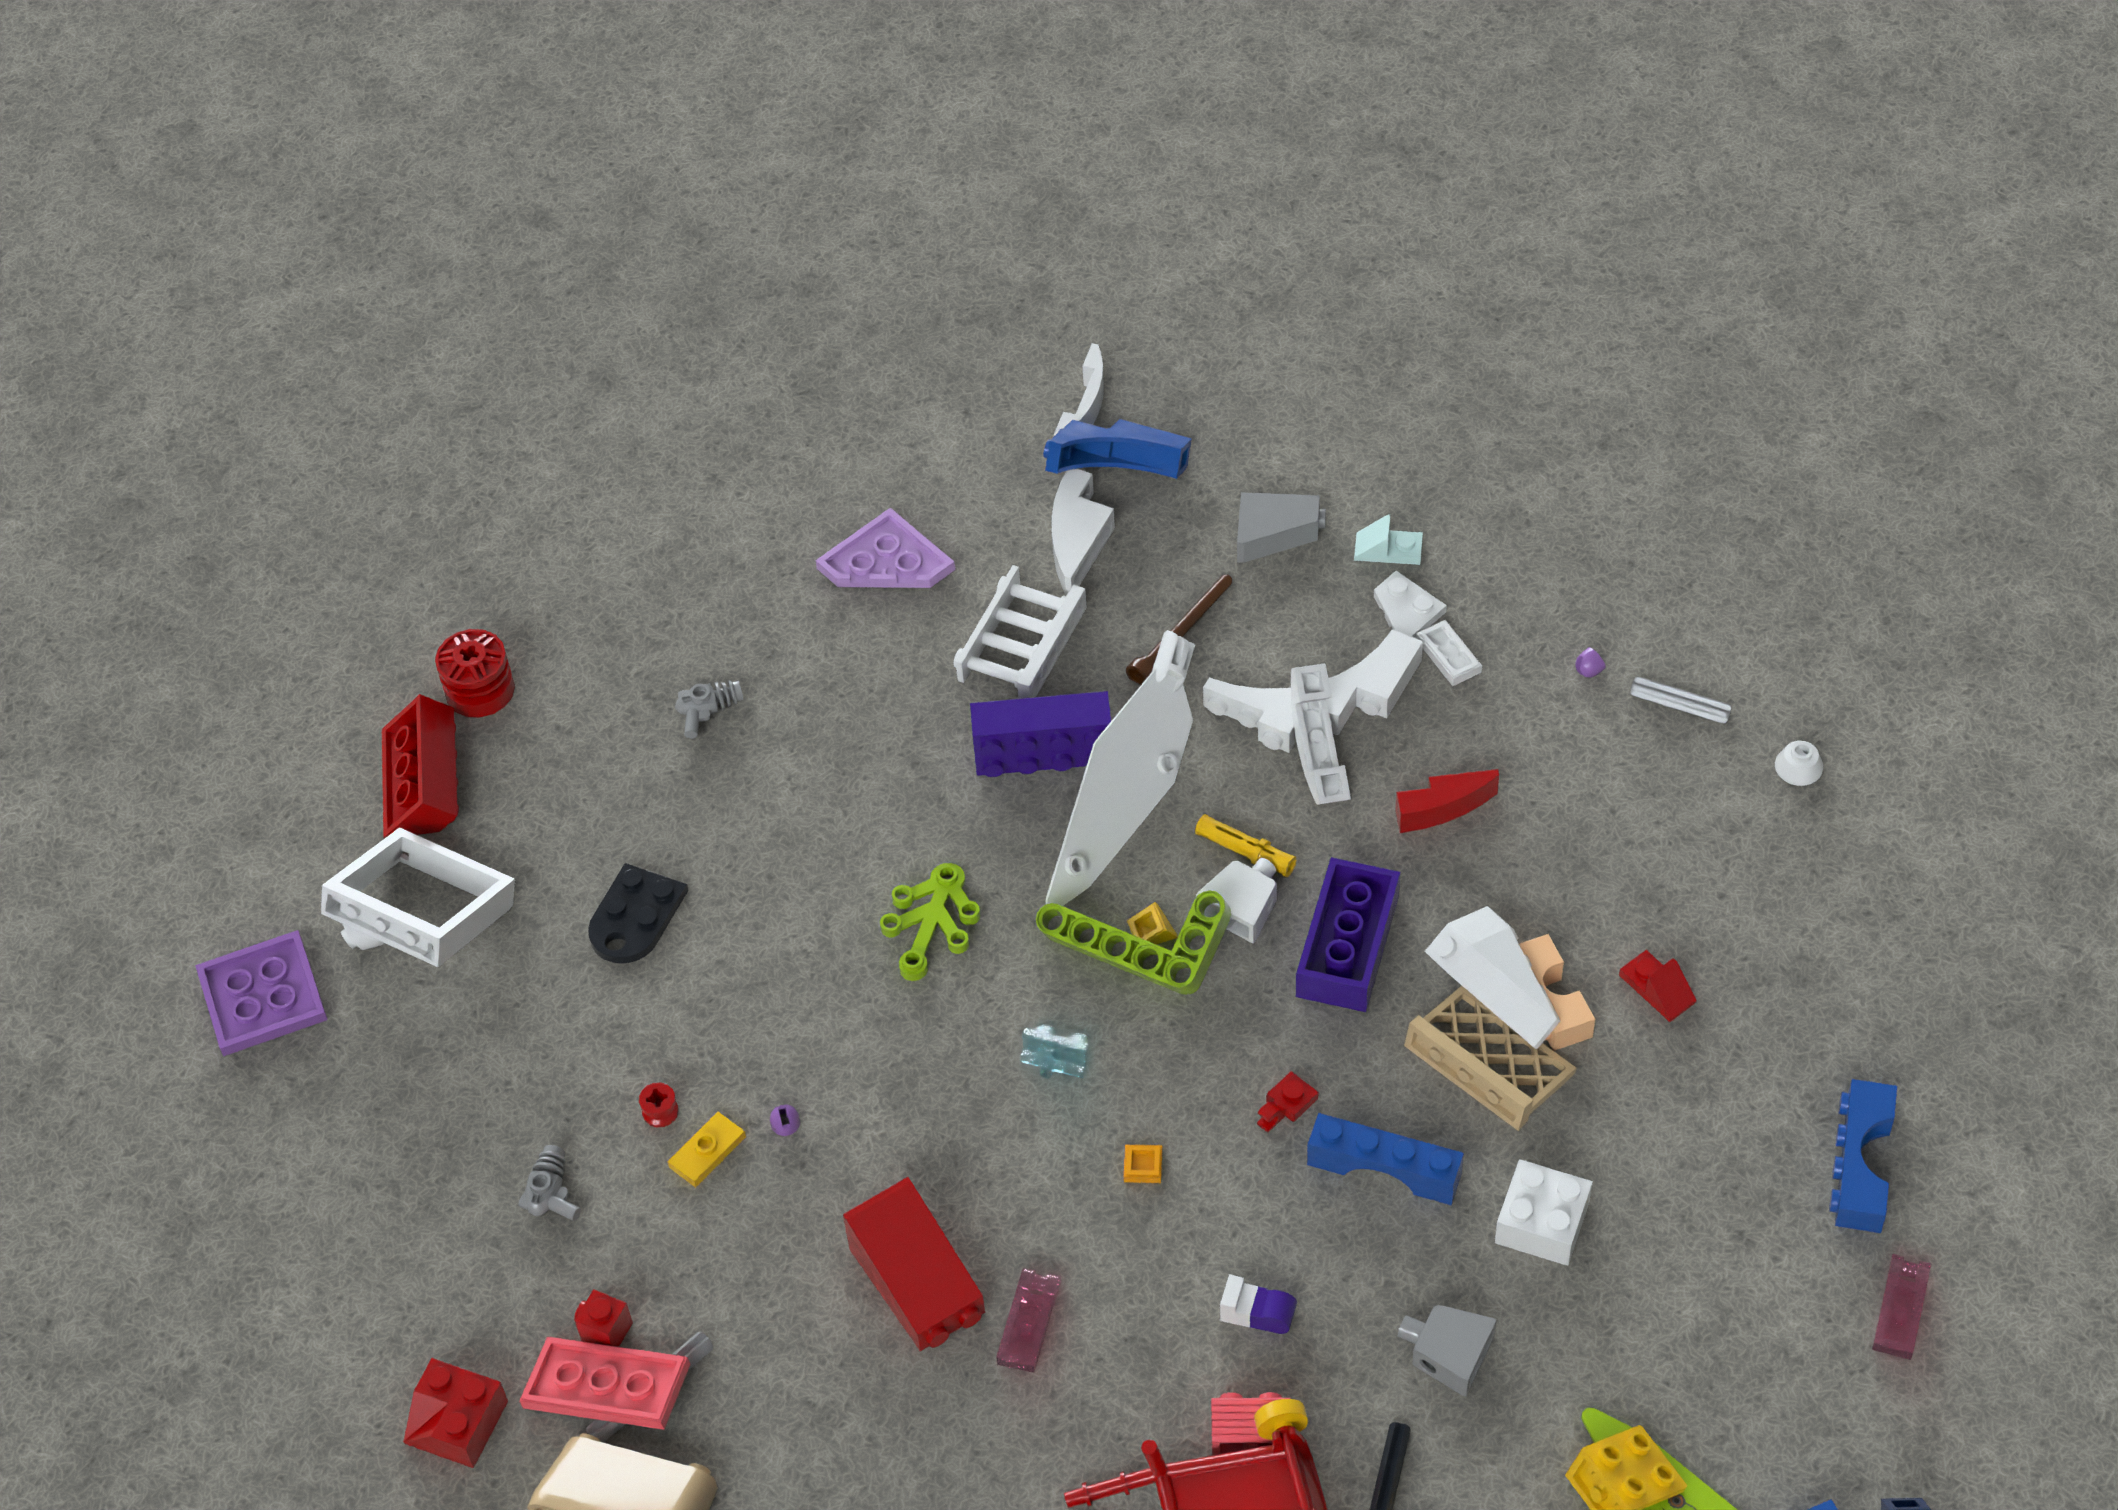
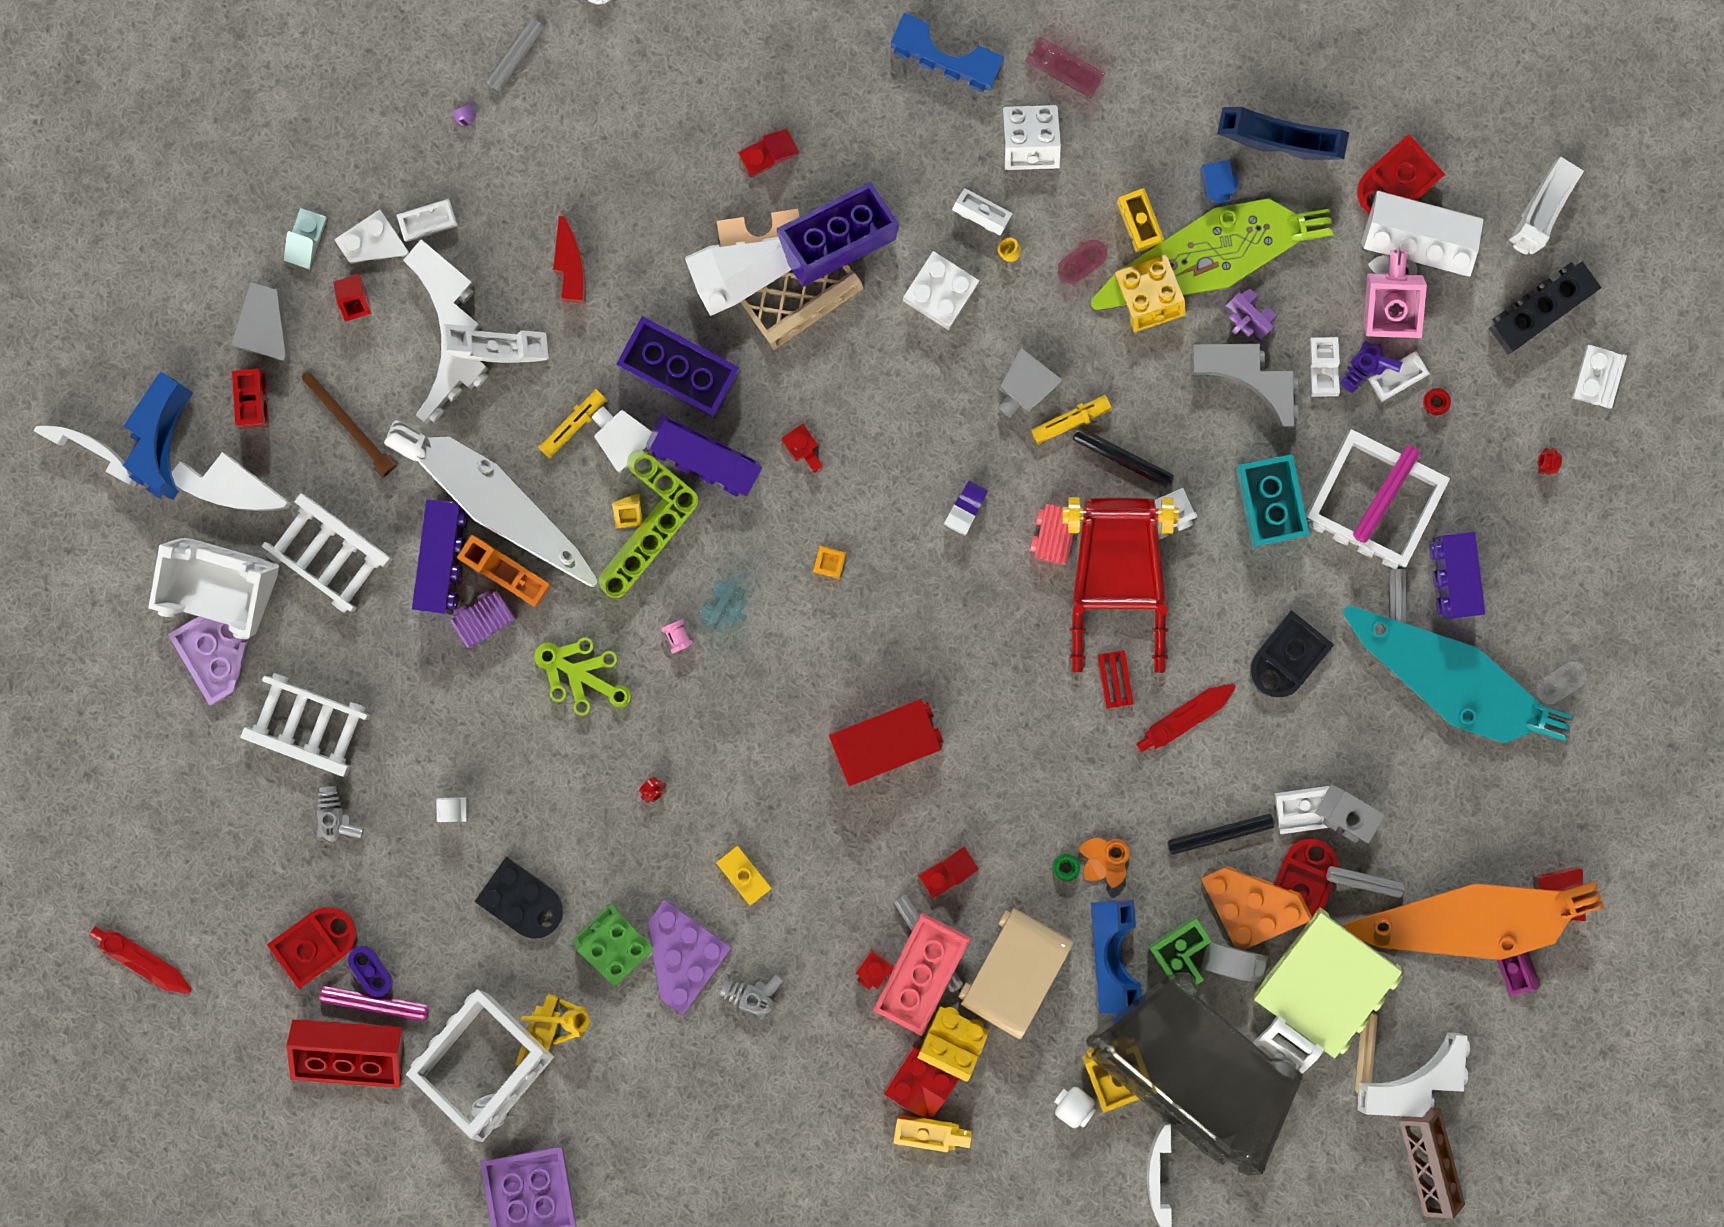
camera: 80 degrees left, 35 degrees up
red wheel [435,629,515,718] -> none
red wheel [639,1082,679,1128] -> none
medium lavender hinge [770,1104,800,1136] -> none
clear pink plate [996,1268,1061,1373] -> none
blue arch [1307,1113,1464,1205] -> none
none -> red piece [89,926,192,994]
none -> white windscreen [148,538,279,639]
none -> red brick [232,369,269,428]
none -> white fence [240,673,371,777]
none -> red plate [267,906,357,989]
none -> dark pink axle [319,986,428,1021]
none -> red brick [333,274,371,322]
none -> dark purple plate [348,946,393,997]
none -> white leg [436,797,467,822]
none -> medium lavender brick [450,590,516,648]
none -> orange arch [457,535,552,608]
none -> yellow hinge [515,993,560,1073]
none -> yellow plant [521,999,590,1045]
none -> bright green bracket [573,902,653,986]
none -> red plate [639,777,666,803]
none -> dark purple brick [646,414,762,496]
none -> medium lavender plate [648,899,731,1015]
none -> bright pink bush [661,619,694,654]
none -> dark purple slope [776,182,900,287]
none -> yellow hinge [894,1114,972,1152]
none -> yellow plate [917,1006,990,1082]
none -> red slope [918,846,979,899]
none -> white plate [952,188,1013,235]
none -> yellow hinge [997,238,1022,262]
none -> white bracket [1003,105,1061,170]
none -> yellow pin [1030,394,1112,445]
none -> clear pink plate [1057,240,1107,285]
none -> yellow brick [1116,188,1164,253]

